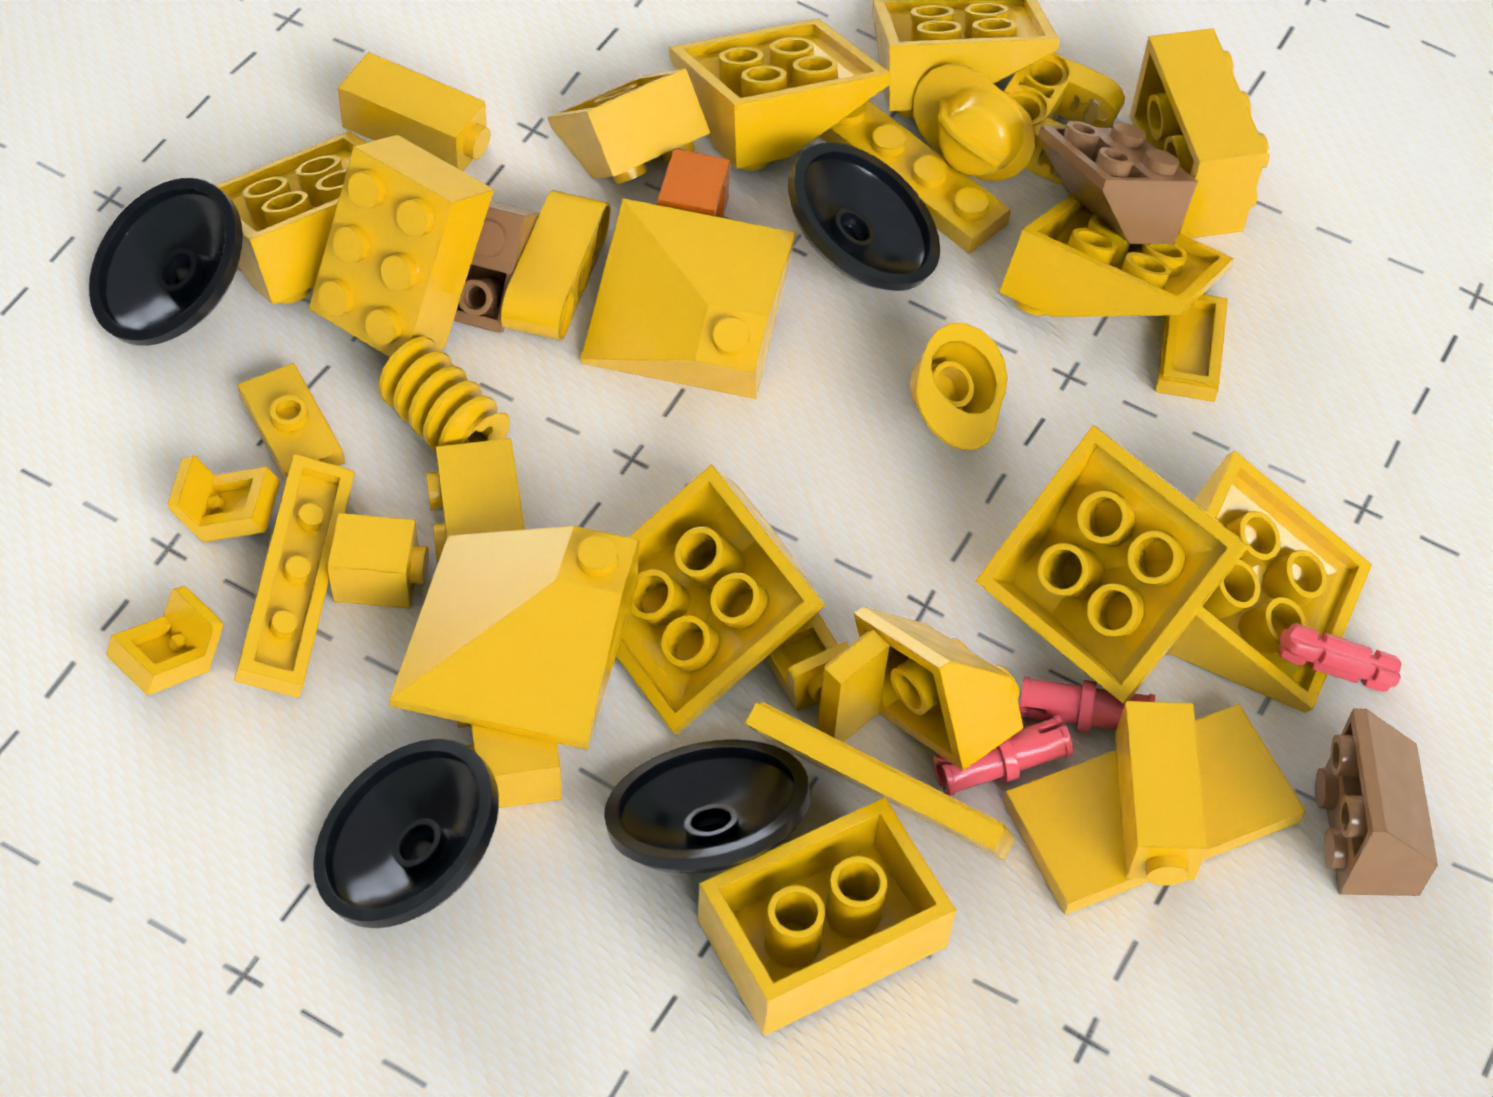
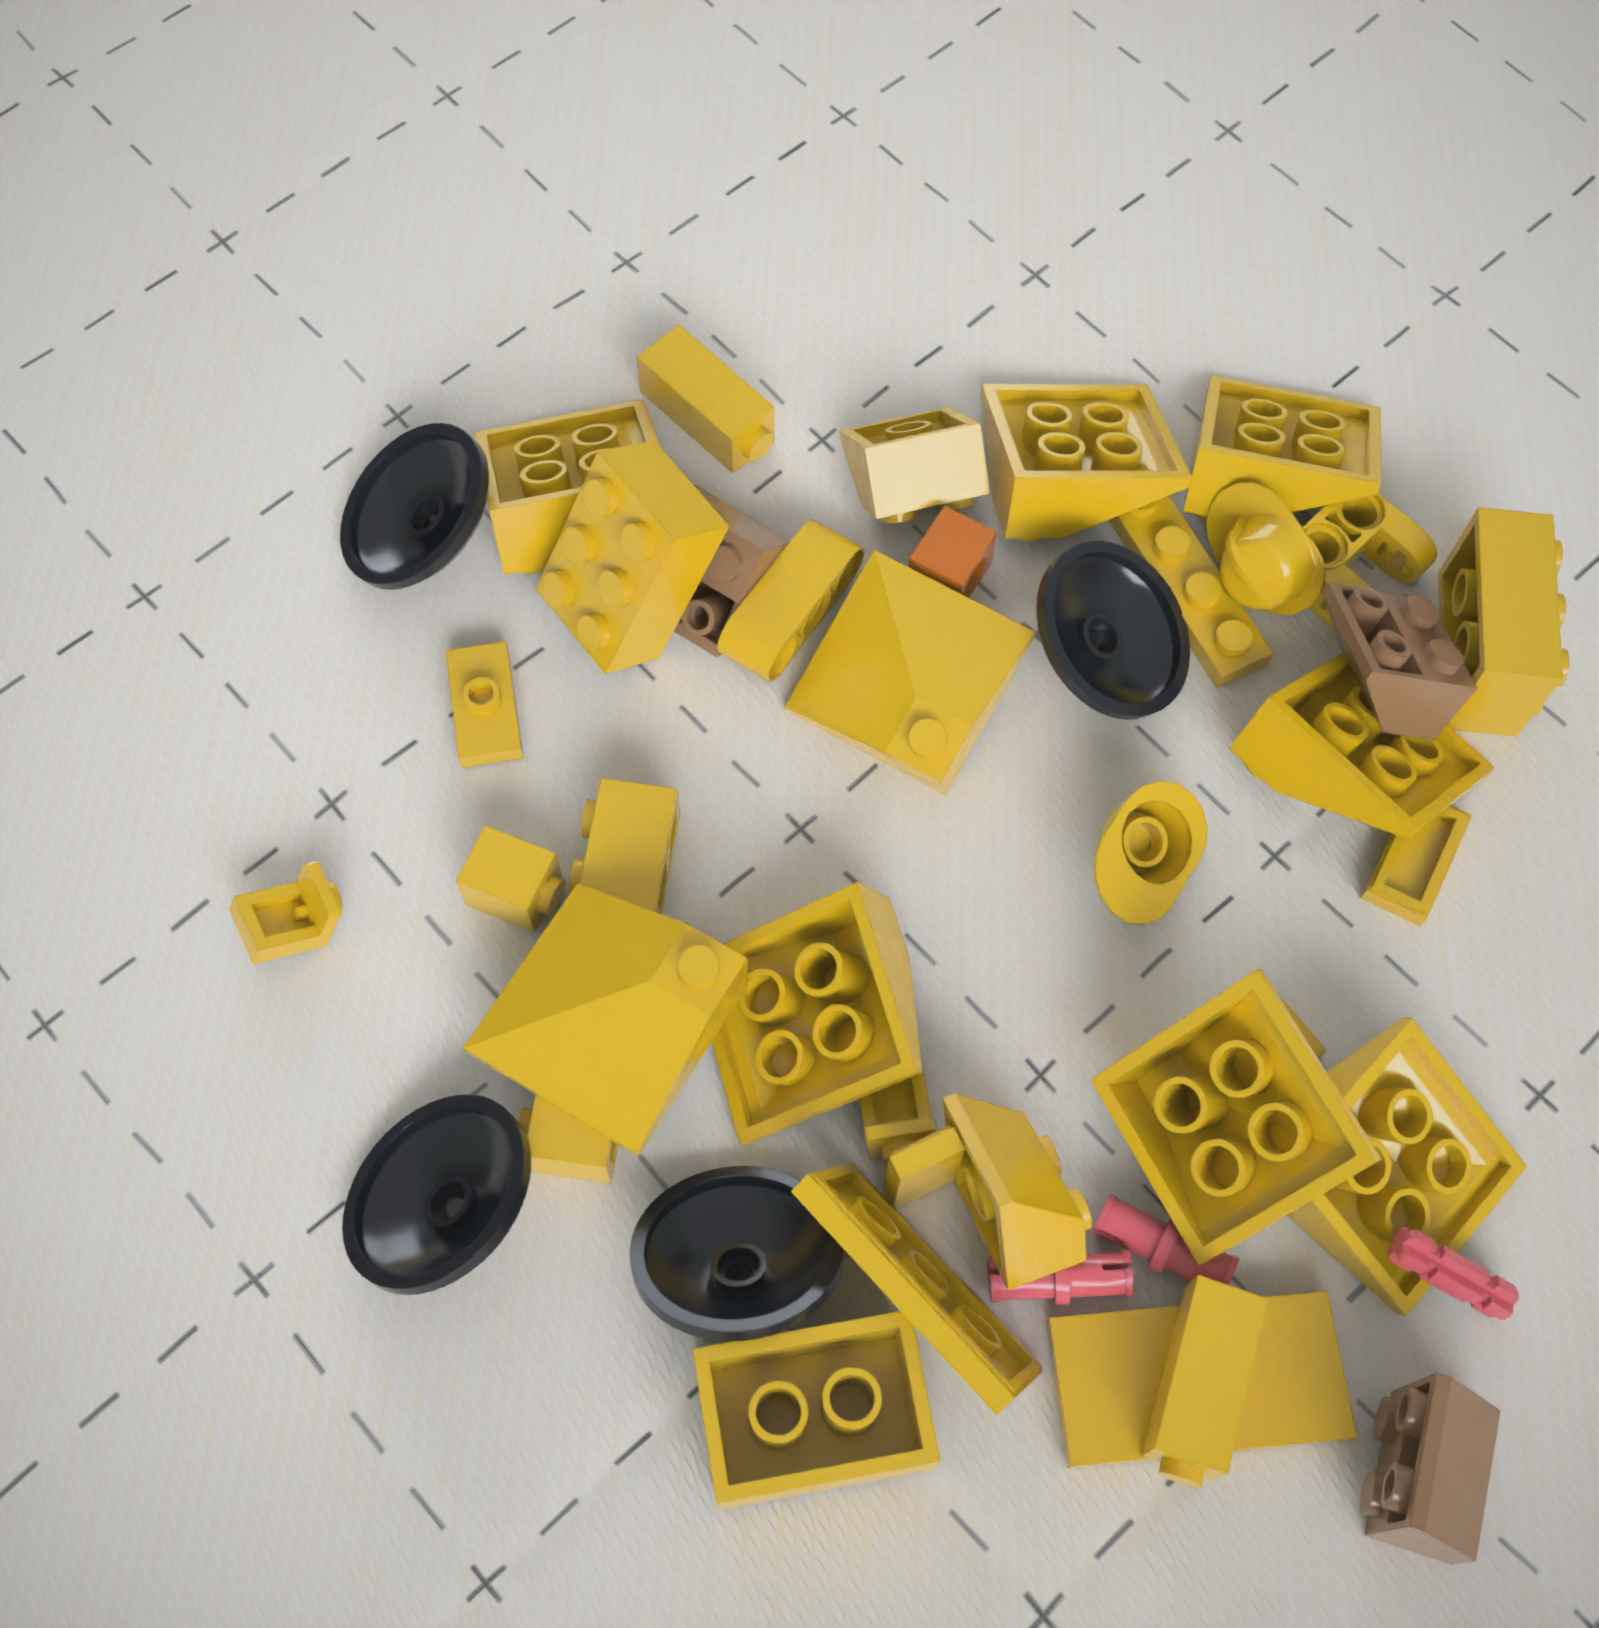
camera: 20 degrees right, 10 degrees up
yellow bracket [168,456,280,543] -> none
yellow plate [234,454,355,698] -> none
yellow piece [379,336,510,452] -> none

